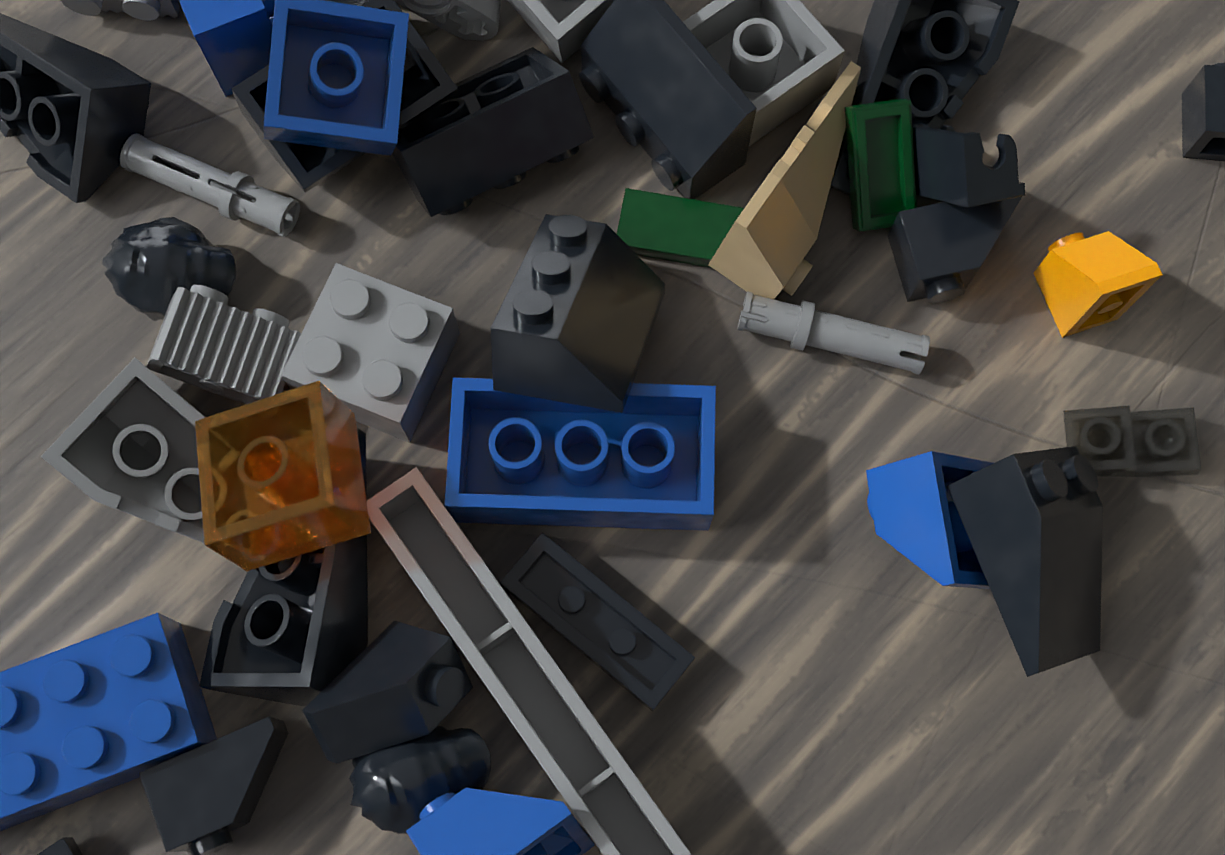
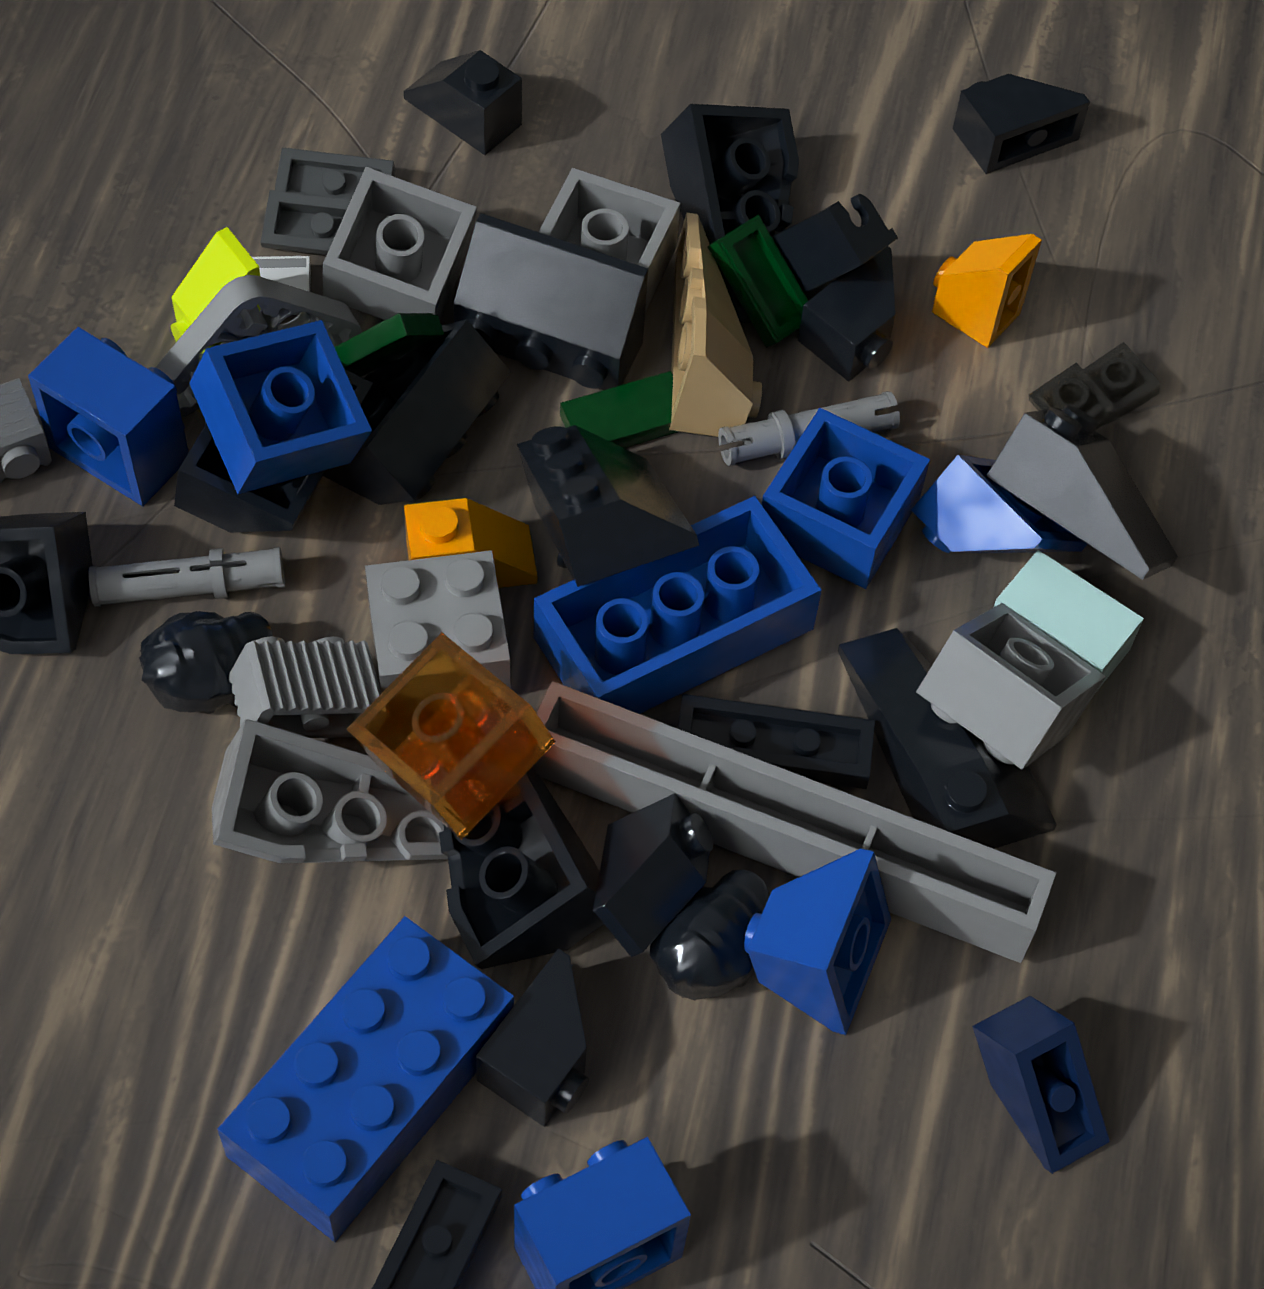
camera: 35 degrees left, 15 degrees down
none -> dark green tile [335,313,444,377]
none -> light orange slope [404,498,538,588]
none -> blue brick [762,408,930,589]
none -> black wedge [838,628,1057,849]
none -> light grey brick [916,603,1106,769]
none -> light aqua brick [994,550,1144,692]

